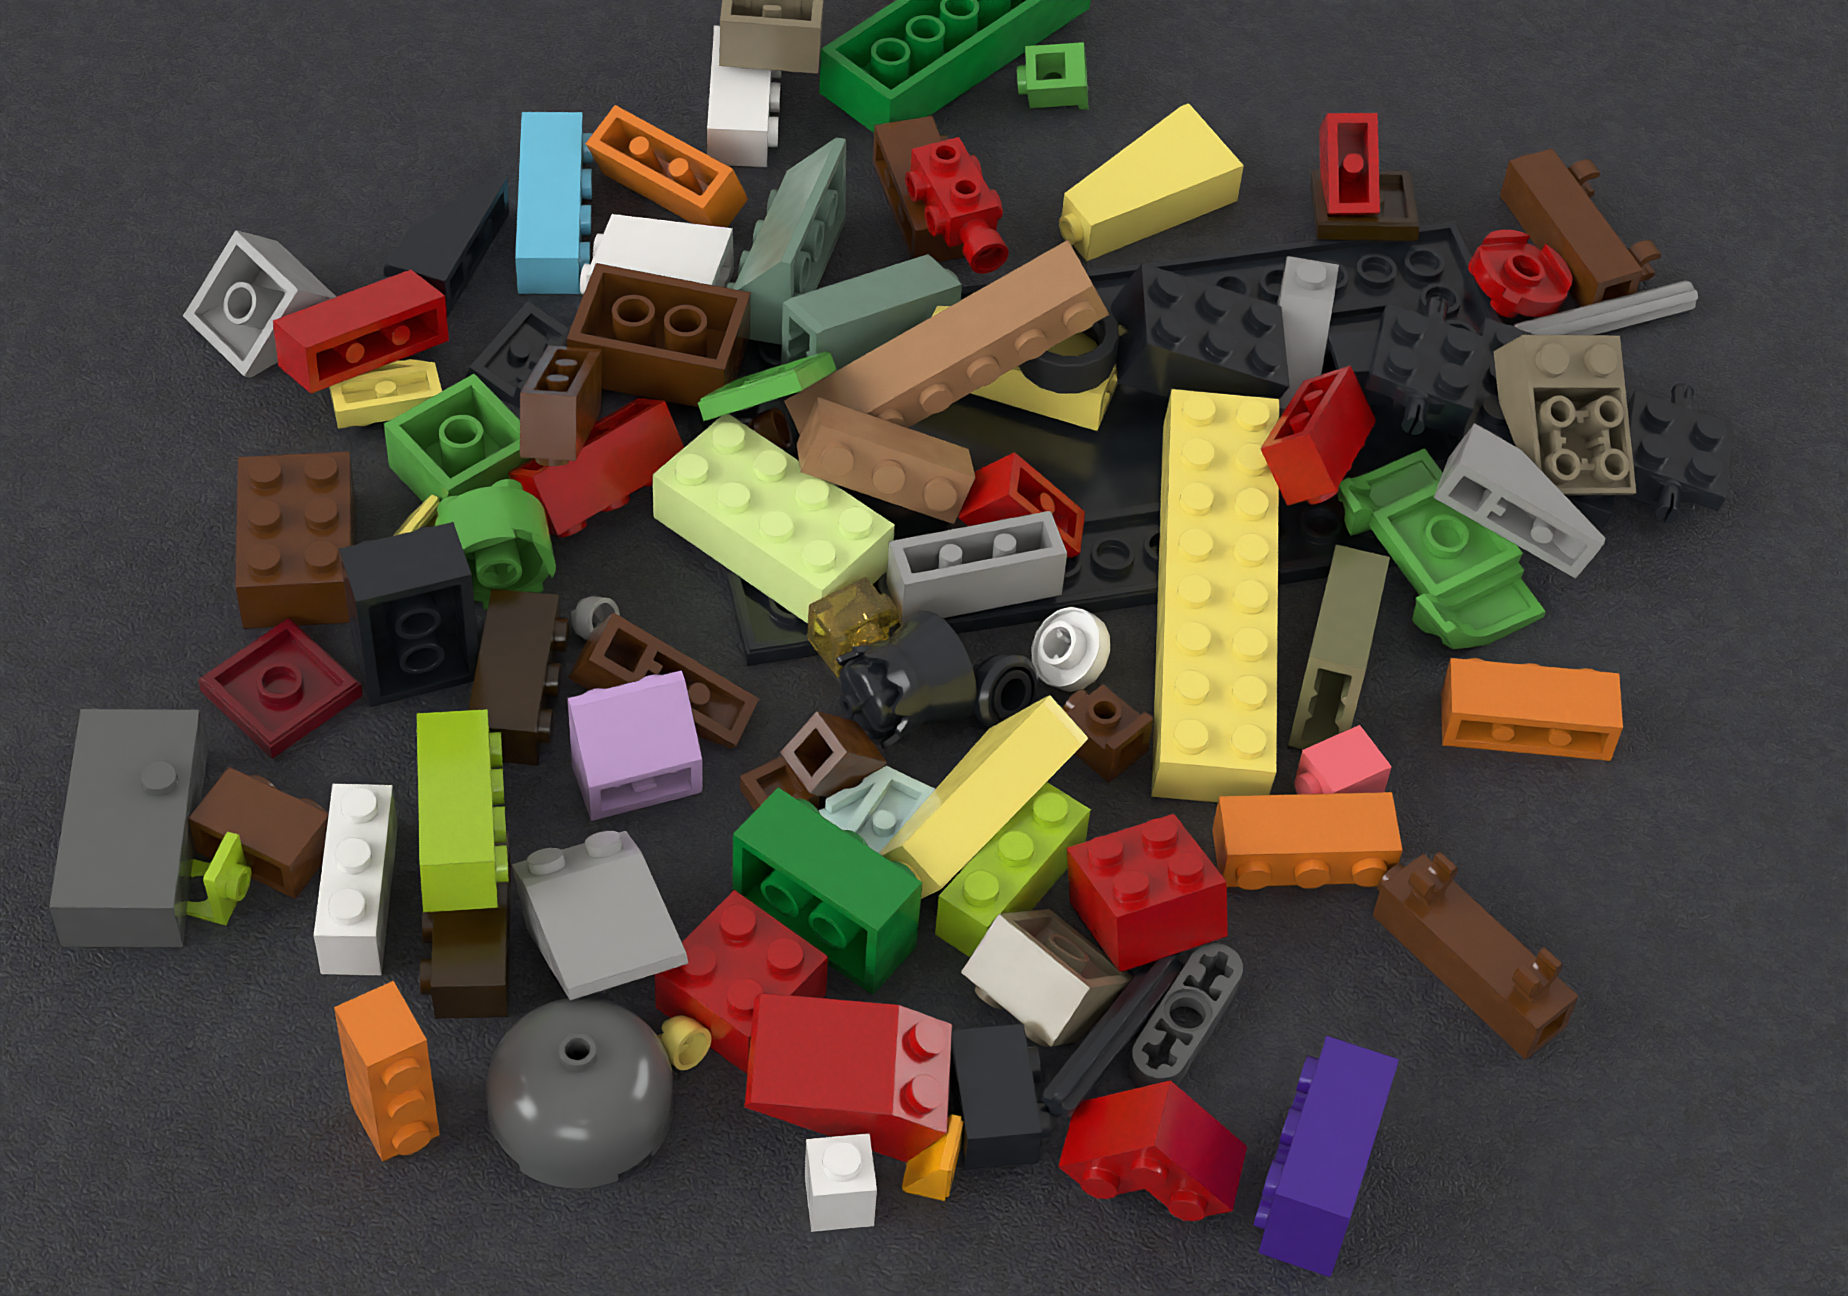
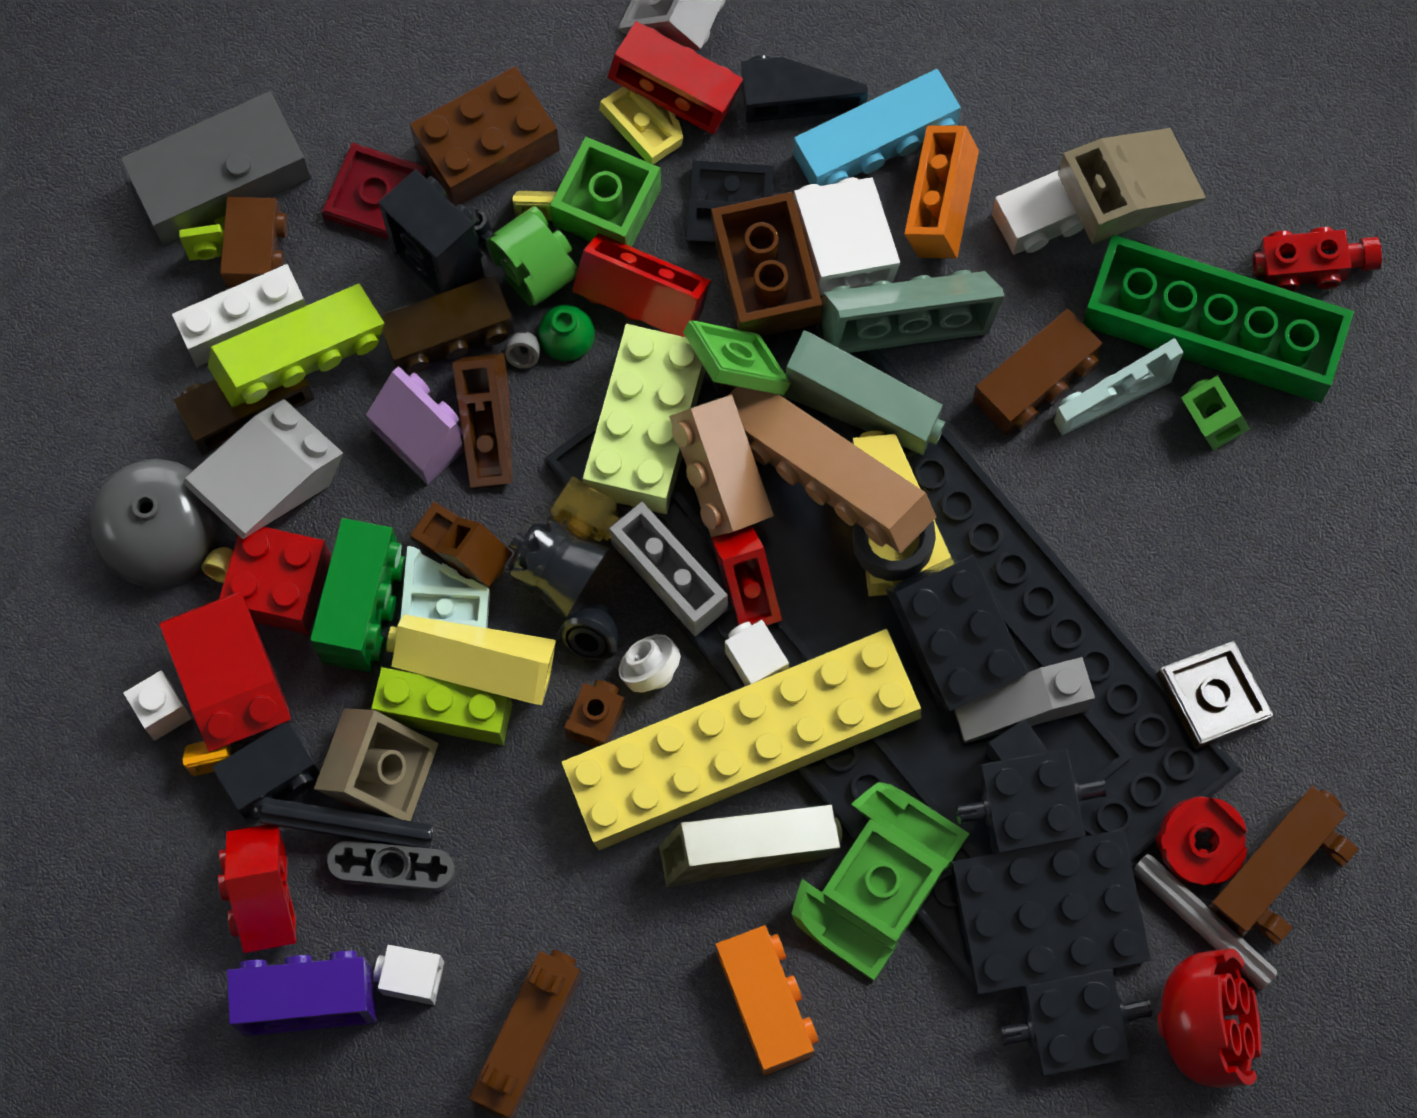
camera: 70 degrees right, 20 degrees up
orange brick [334,981,440,1162] -> none
reddish brown brick [520,345,602,466] -> none
red brick [905,137,1009,274] -> none
light yellow slope [1059,103,1244,261] -> none
red brick [1066,814,1228,972] -> none
orange brick [1212,792,1403,890] -> none
red brick [1260,365,1376,506] -> none
coral brick [1294,725,1392,794] -> none
red slope [1319,113,1380,215] -> none
light grey slope [1433,423,1606,579] -> none
dark tan slope [1494,335,1636,495] -> none
none -> white brick [373,945,444,1005]
none -> green brick [537,305,595,361]
none -> white brick [725,620,789,686]
none -> light aqua wing [1054,338,1183,435]
none -> red cylinder [1158,948,1261,1088]

